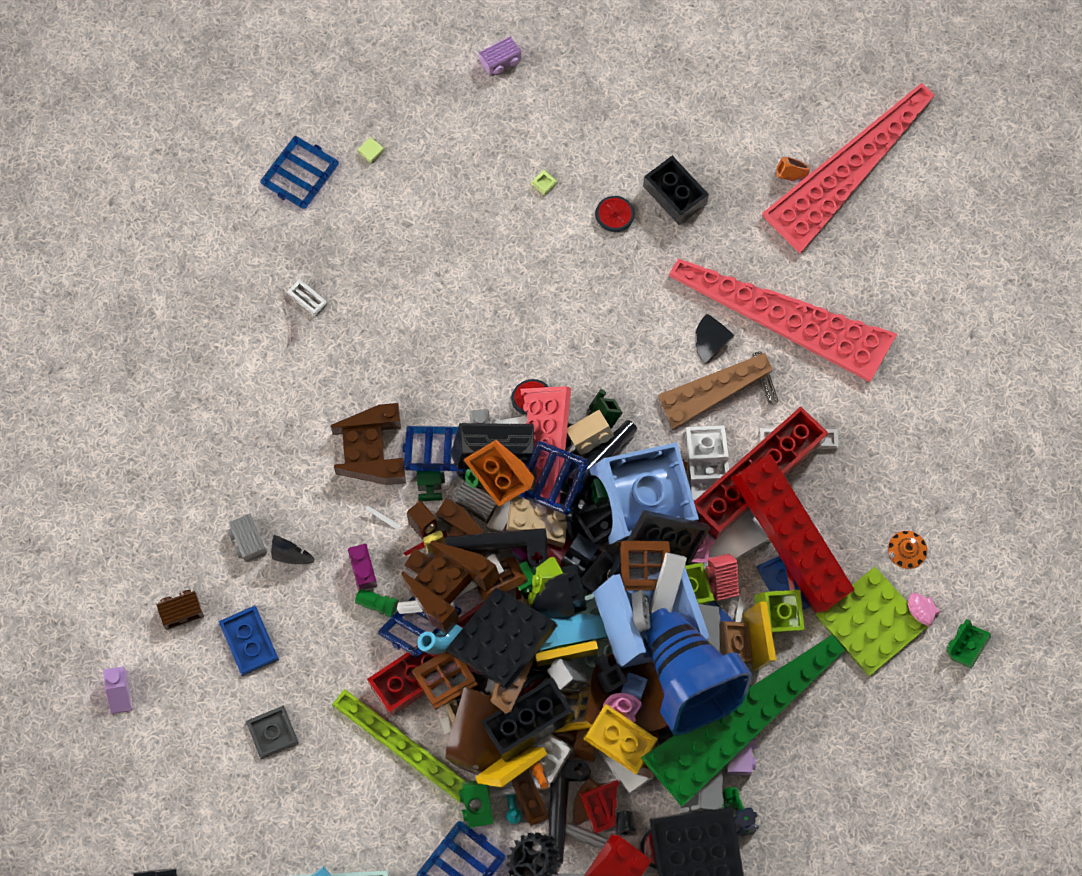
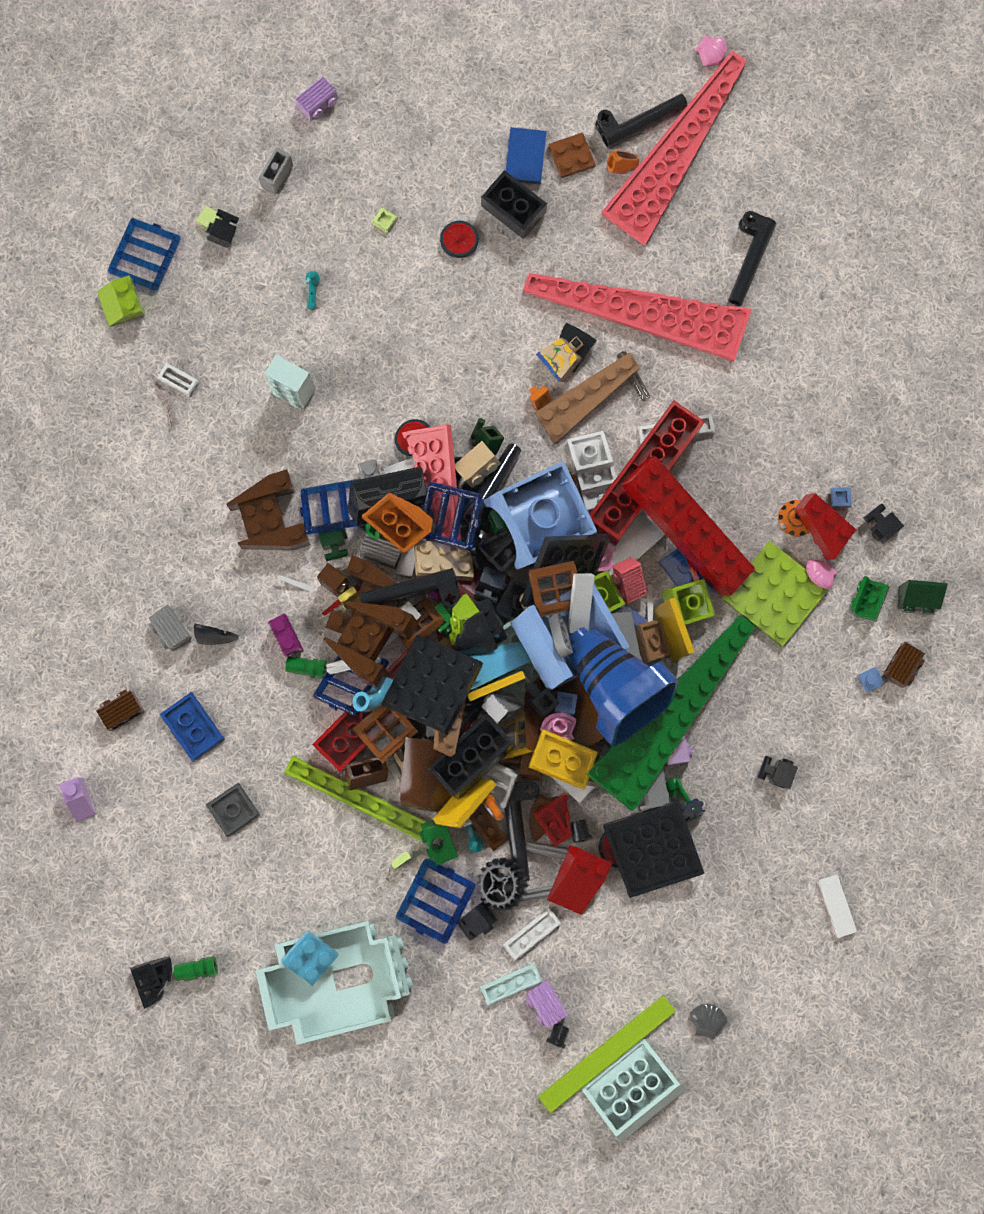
camera: 10 degrees left, 10 degrees up
none -> lime slope [97,275,145,327]
none -> black brick [206,208,239,248]
none -> light grey brick [258,148,293,194]
none -> light aqua brick [264,355,315,408]
none -> teal piece [306,271,320,310]
none -> reddish brown brick [345,757,389,791]
none -> yellowish green tile [391,852,412,869]
none -> blue tile [506,127,547,185]
none -> orange tile [528,385,552,411]
none -> torso [536,336,584,382]
none -> dark orange plate [548,132,596,178]
none -> black axle [595,93,688,148]
none -> bright pink animal [694,36,727,66]
none -> black axle [728,211,777,306]
none -> black brick [757,755,798,790]
none -> red wedge [795,493,857,560]
none -> medium blue plate [830,488,852,508]
none -> medium blue plate [857,667,884,692]
none -> black brick [863,503,904,544]
none -> reddish brown brick [882,642,925,688]
none -> dark green slope [898,580,947,615]

